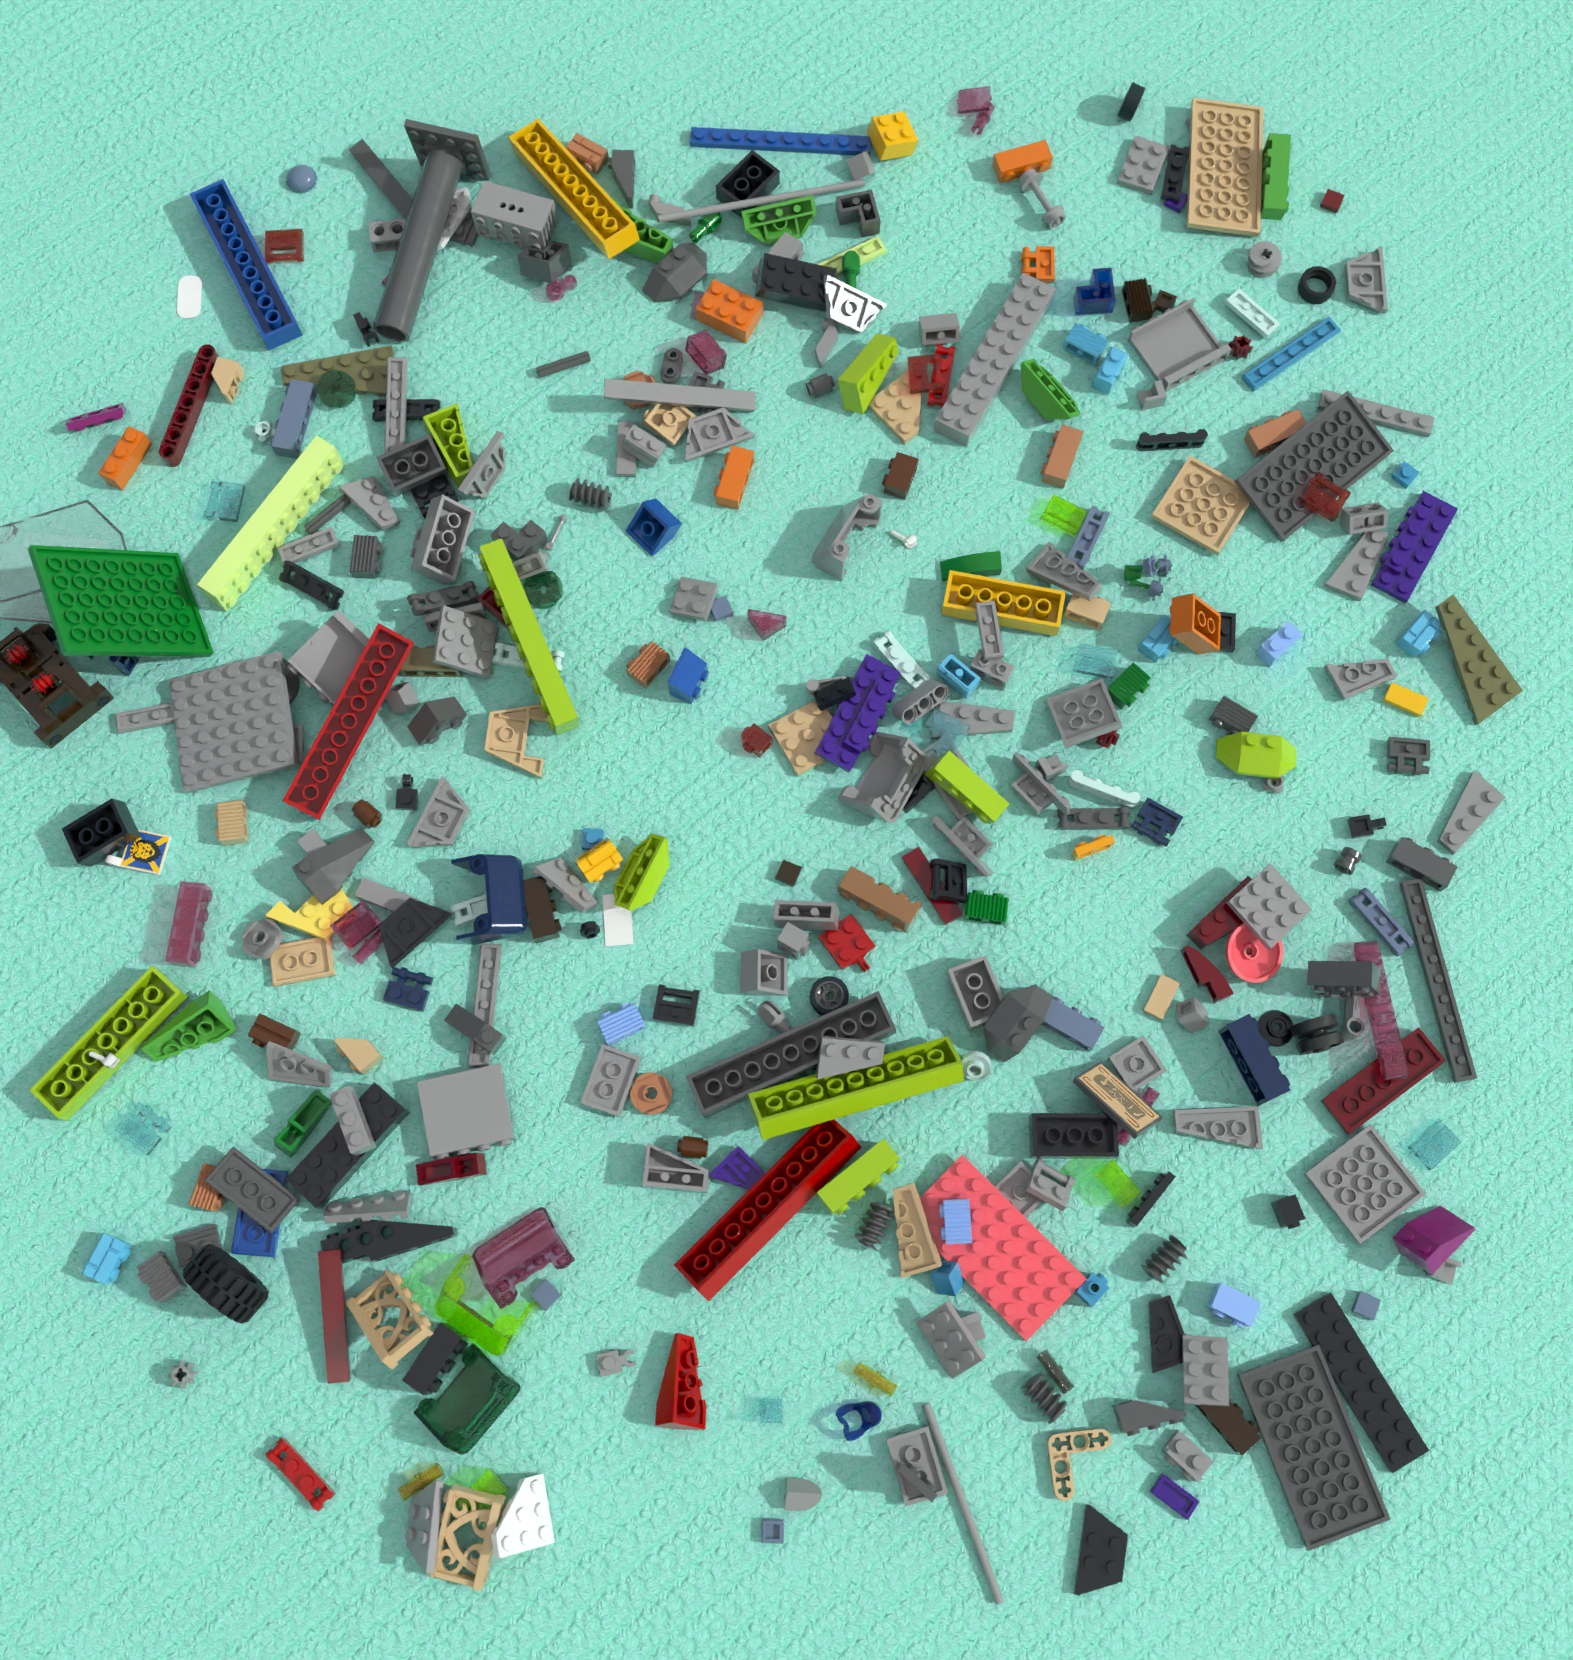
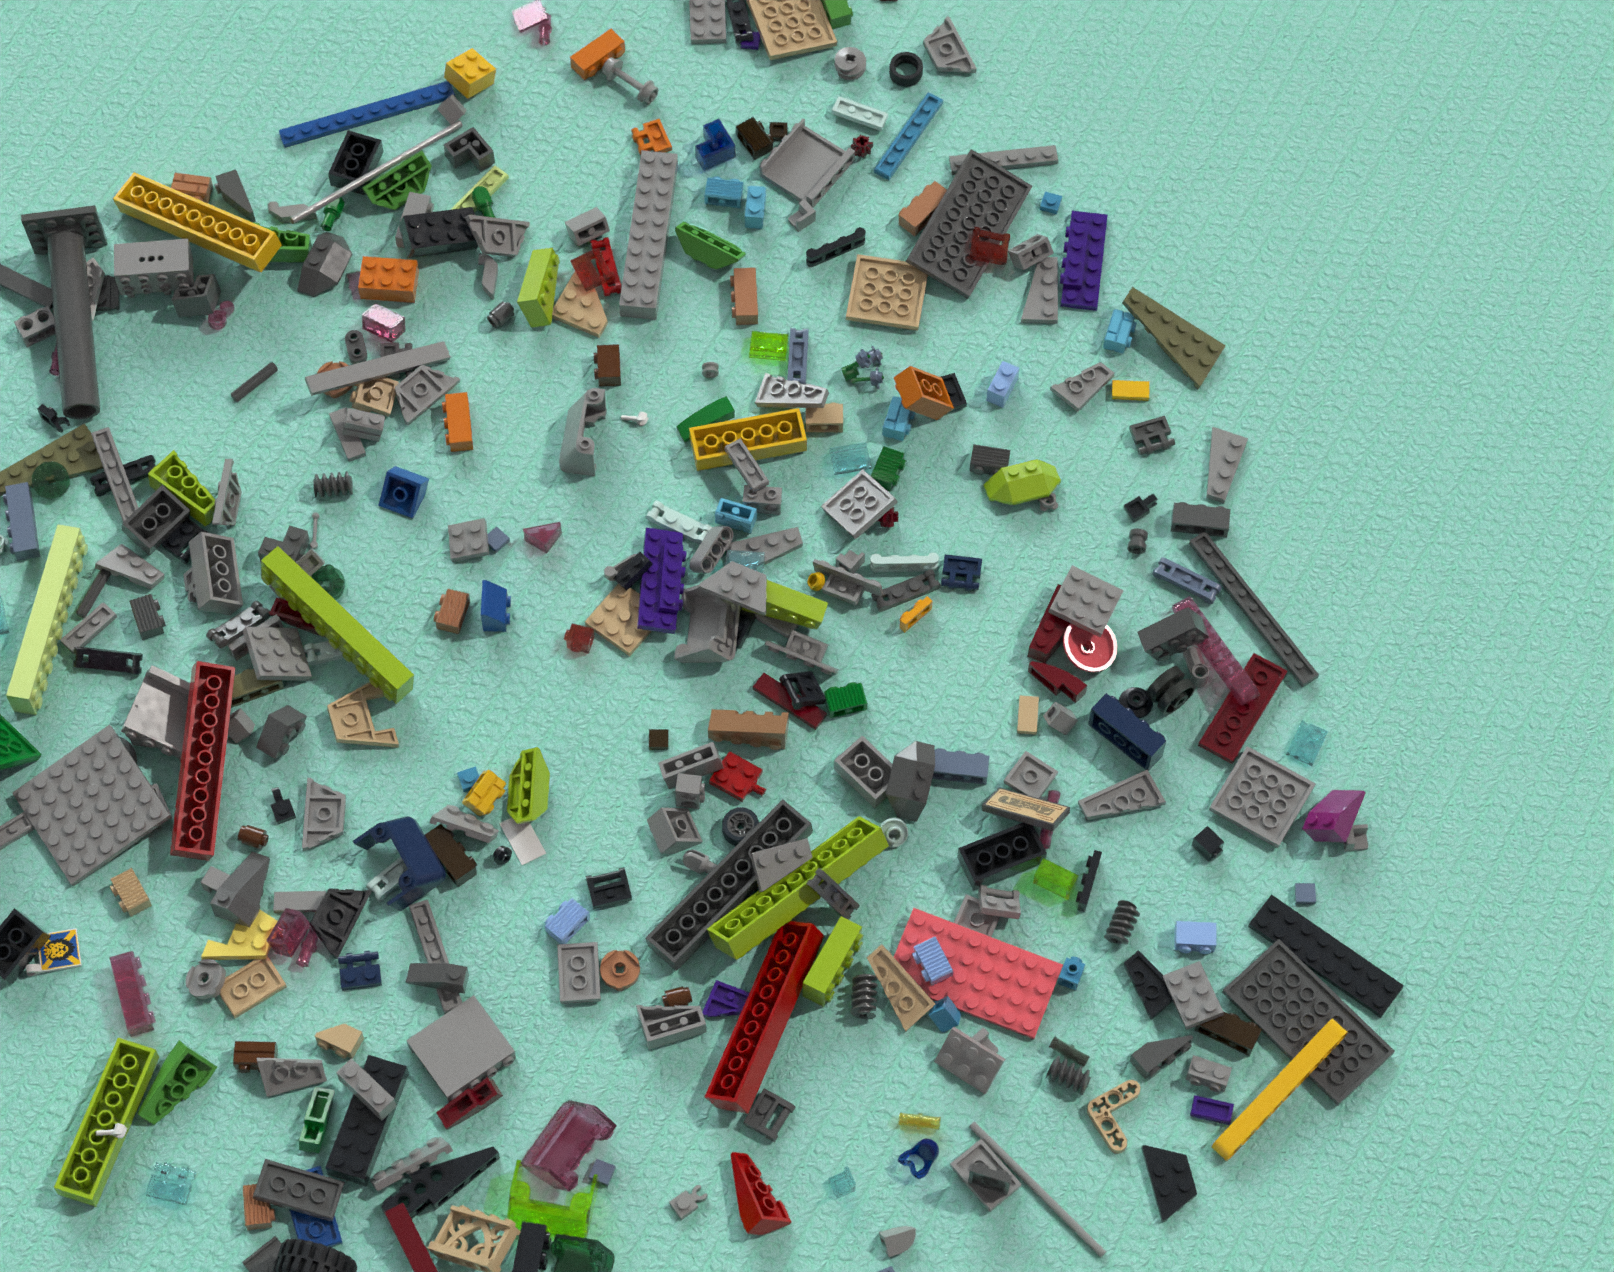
camera: 25 degrees left, 10 degrees down
none -> light grey wing [699,561,767,616]
none -> light grey bush [702,362,719,378]
none -> dark grey plate [744,1088,796,1142]
none -> dark grey plate [806,868,860,920]
none -> yellow plate [807,572,825,591]
none -> yellow beam [1211,1018,1348,1161]

